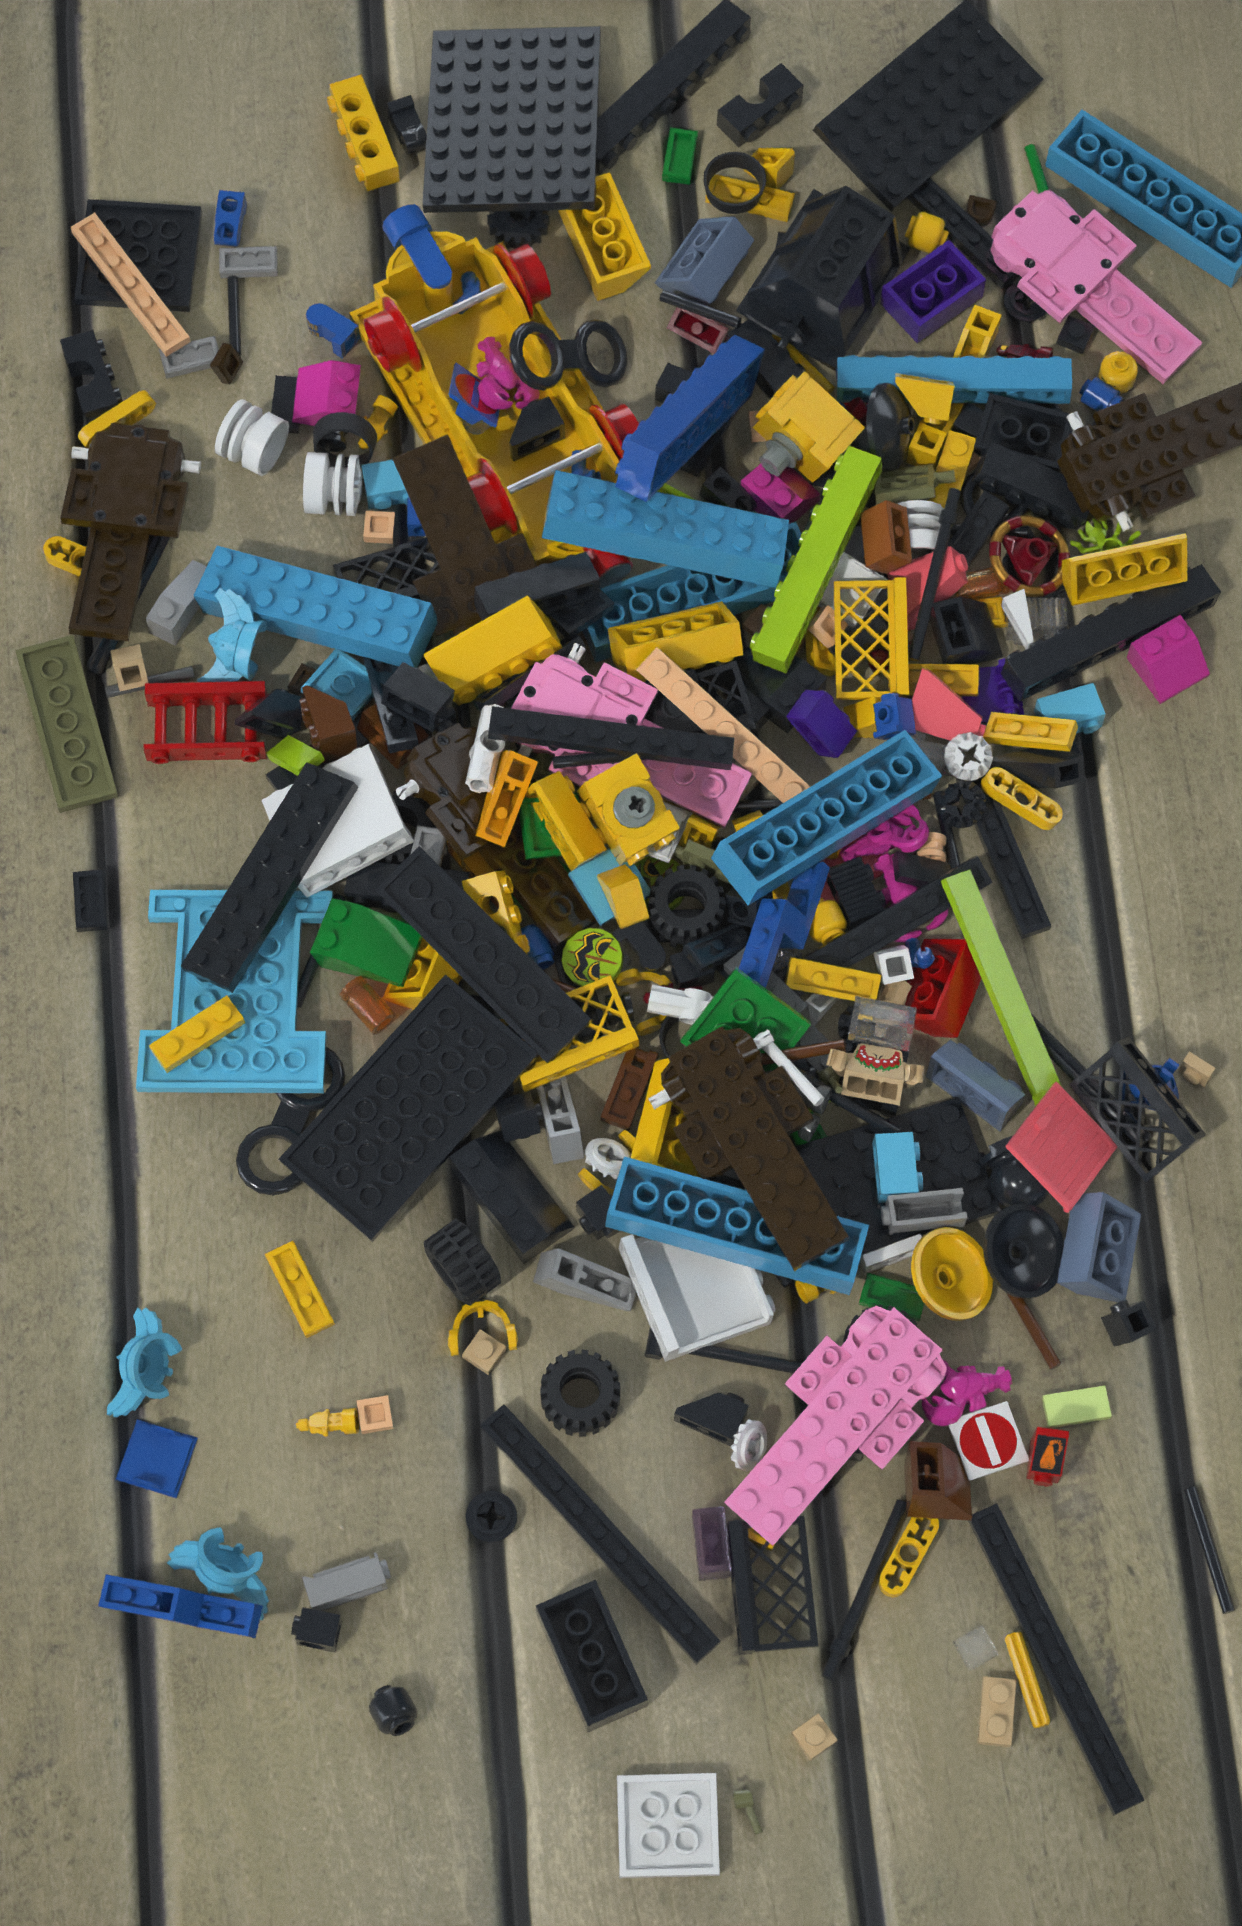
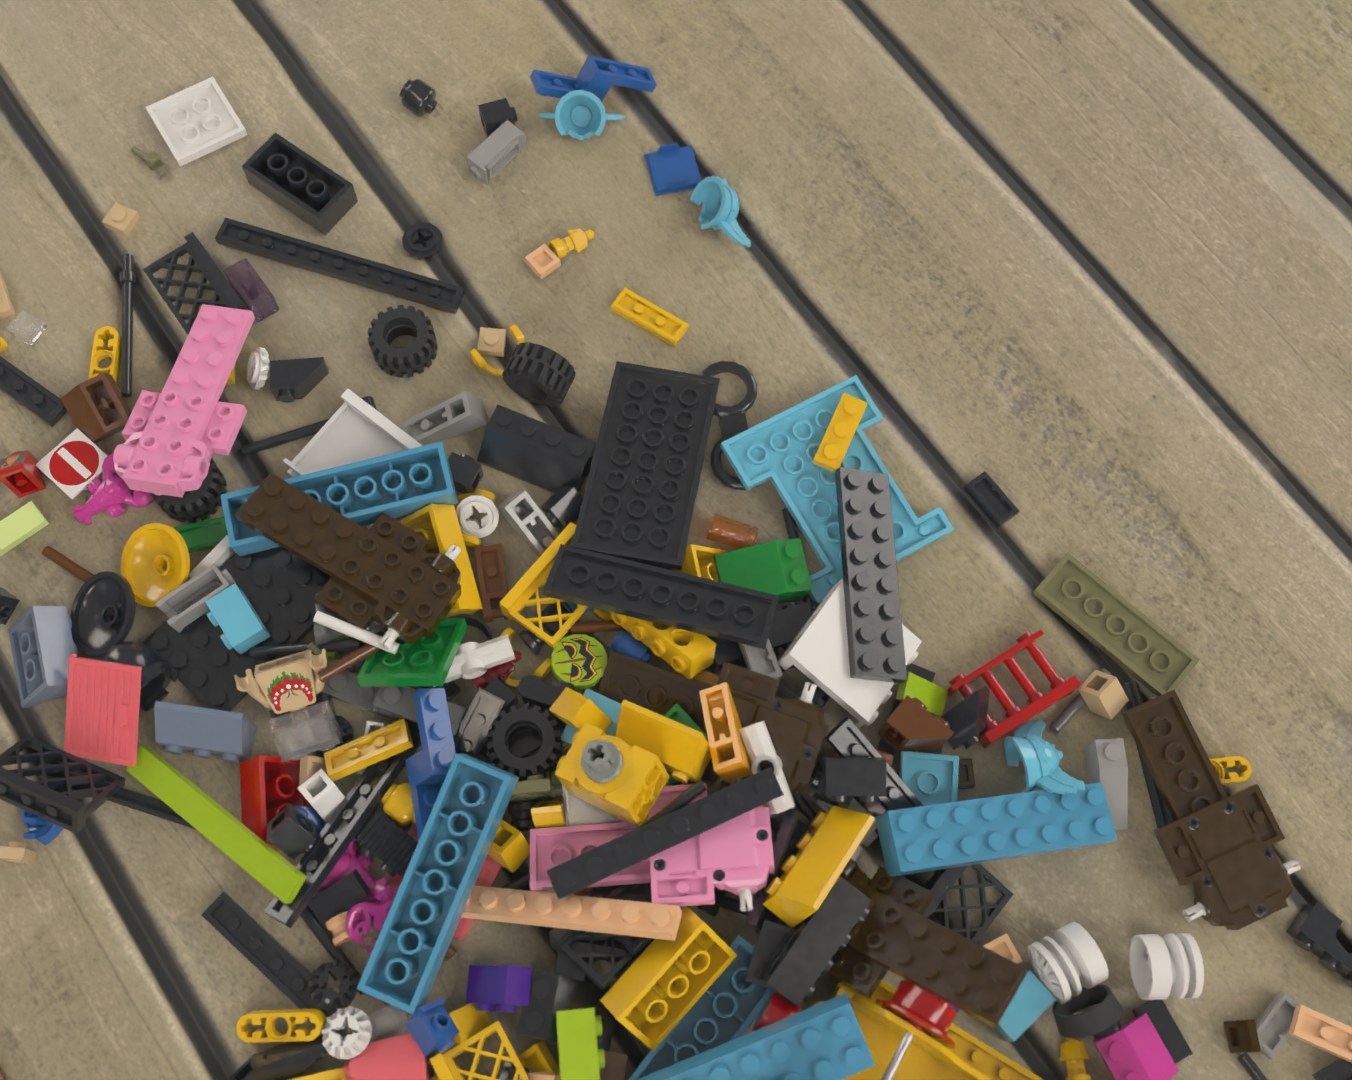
camera: 145 degrees right, 0 degrees up
yellow beam [78,390,156,448] -> none
none -> black brick [267,804,316,860]

